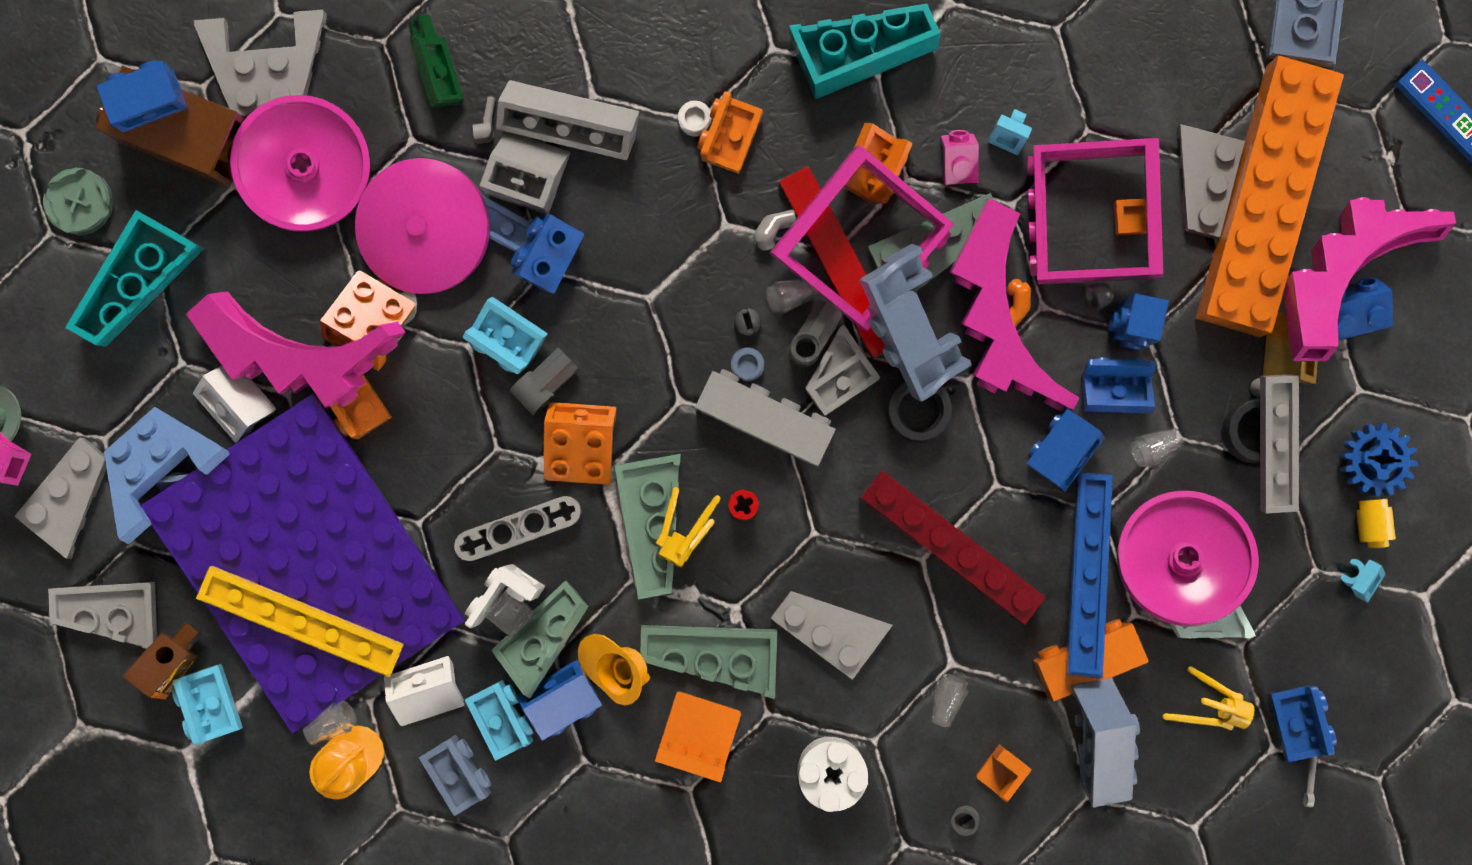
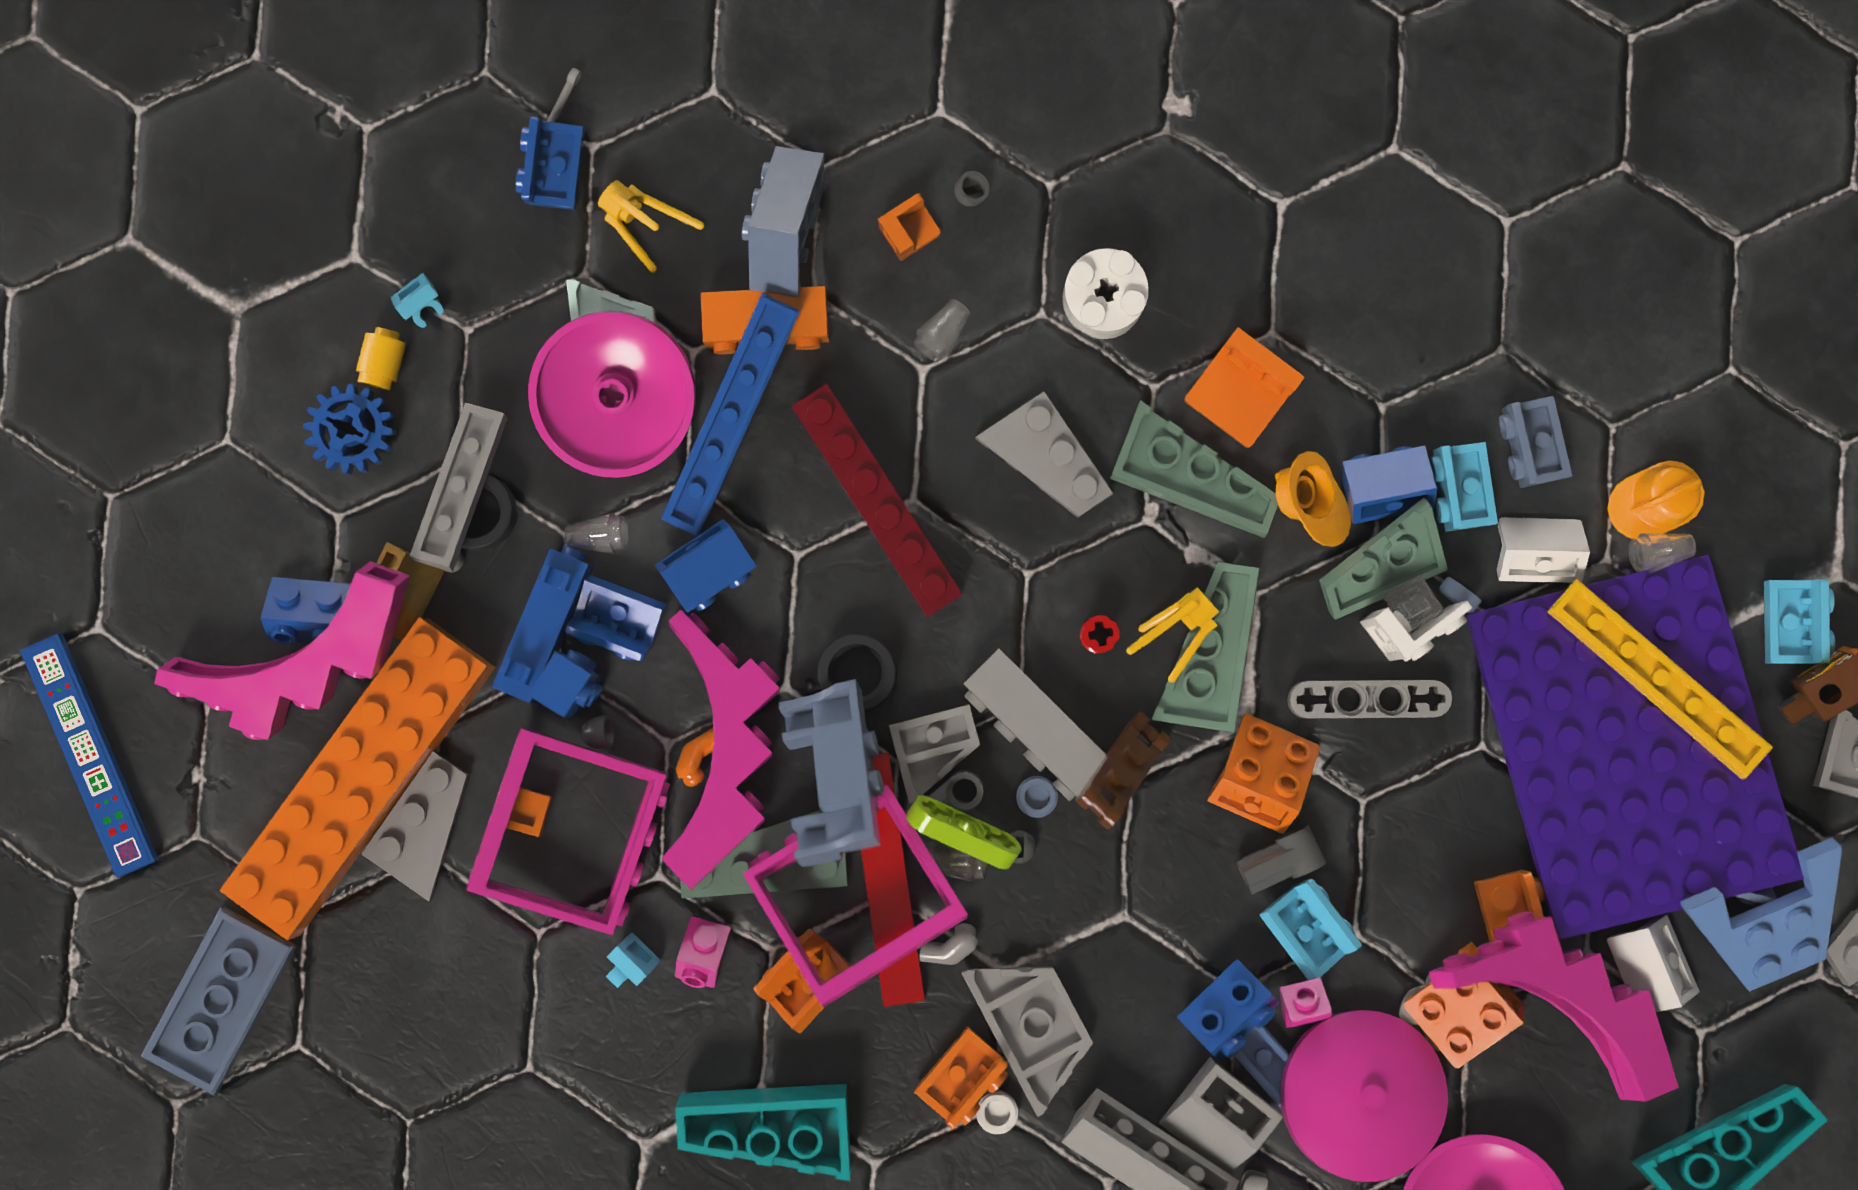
camera: 155 degrees left, 0 degrees up
none -> blue brick [492,545,594,704]
none -> lime beam [906,795,1022,869]
none -> light grey wing [961,967,1093,1117]
none -> reddish brown plate [1075,710,1172,830]
none -> dark pink bracket [1280,978,1332,1028]
none -> sand blue tile [1439,577,1482,613]

